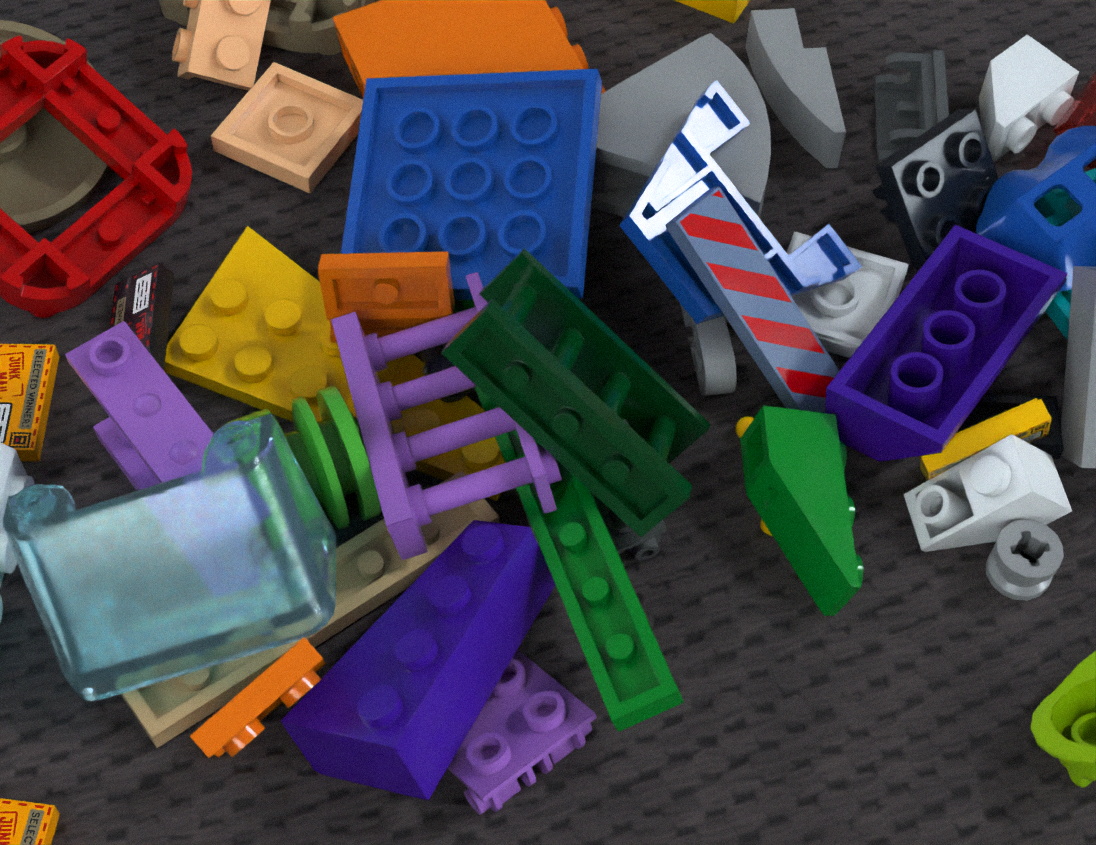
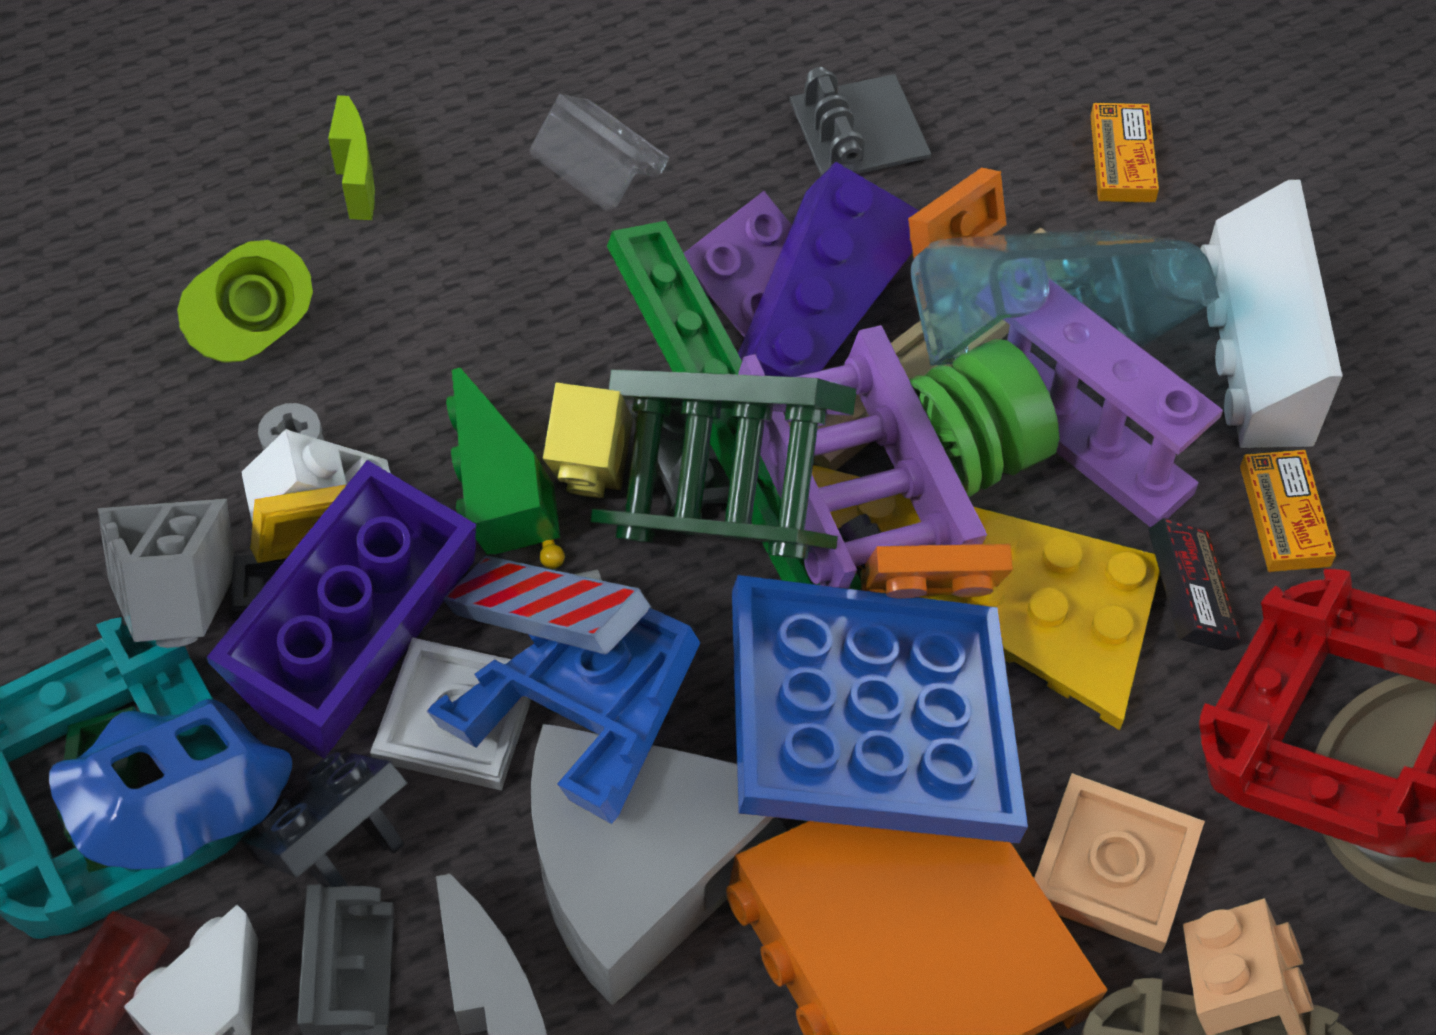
camera: 175 degrees right, 0 degrees up
none -> light yellow brick [543,383,633,498]

